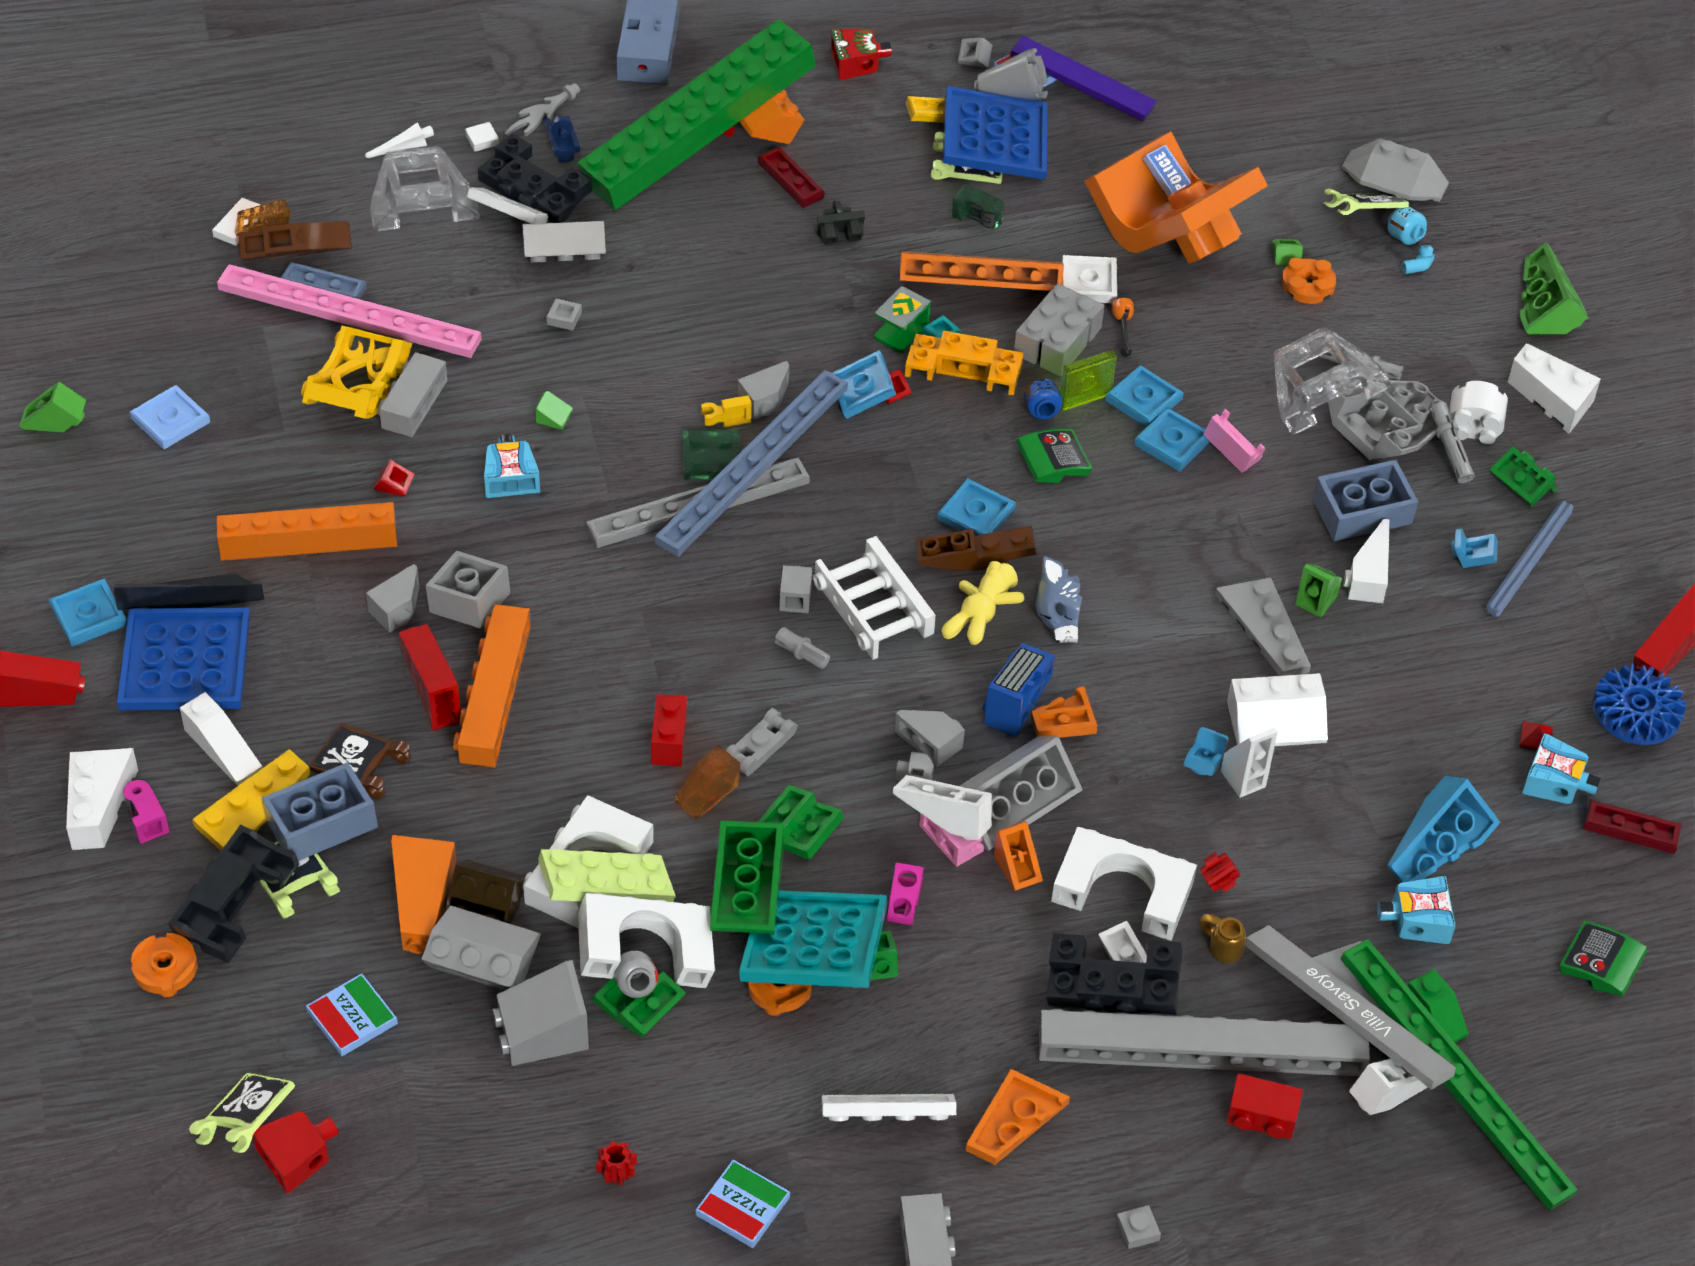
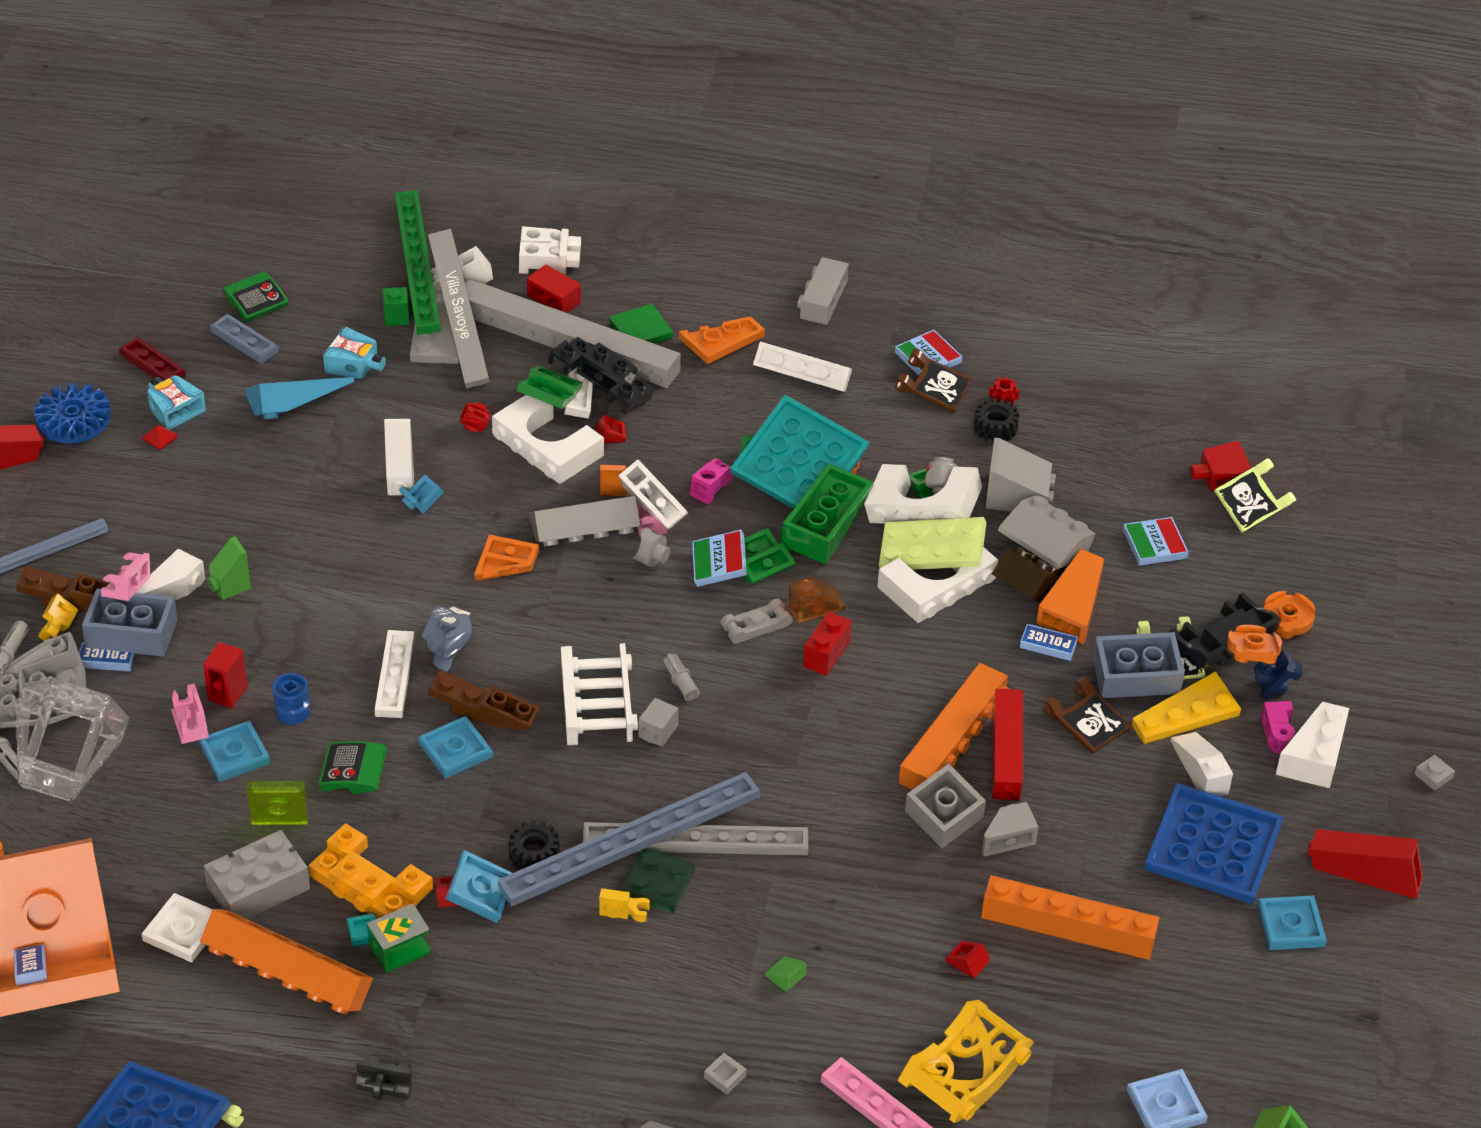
camera: 155 degrees left, 5 degrees down
black wedge [113,573,264,610] -> none
light grey brick [378,352,448,437] -> none
torso [484,434,540,498] -> none
light grey slope [738,361,789,420] -> none
light grey slope [895,710,965,767] -> none
light yellow animal [941,561,1024,645] -> none
clear green leg [952,184,1004,228] -> none
blue wedge [982,643,1055,737] -> none
blue head [1024,378,1063,420] -> none
dark azure tile [1105,365,1184,427] -> none
hinge [1112,298,1134,357] -> none
light grey plate [1116,1205,1161,1249] -> none
pearl gold piece [1200,914,1246,963] -> none
light grey wing [1215,578,1311,676] -> none
white slope [1227,673,1328,746] -> none
dark azure bracket [1451,528,1498,568] -> none
none -> reddish brown slope [16,566,110,612]
none -> yellow plate [38,594,78,641]
none -> bright pink hinge [101,553,150,601]
none -> red brick [203,642,248,709]
none -> sand blue tile [210,314,279,364]
none -> blue wheel [272,673,311,725]
none -> white plate [375,630,415,718]
none -> black tyre [508,820,560,870]
none -> green slope [517,365,583,409]
none -> white hips [519,226,581,274]
none -> red slope [595,415,627,443]
none -> green tile [609,304,673,344]
none -> tile [692,530,747,587]
none -> flag [895,349,972,413]
none -> black tyre [974,399,1019,443]
none -> tile [1020,624,1078,661]
none -> orange plate [1227,625,1282,664]
none -> dark blue hips [1254,650,1303,700]

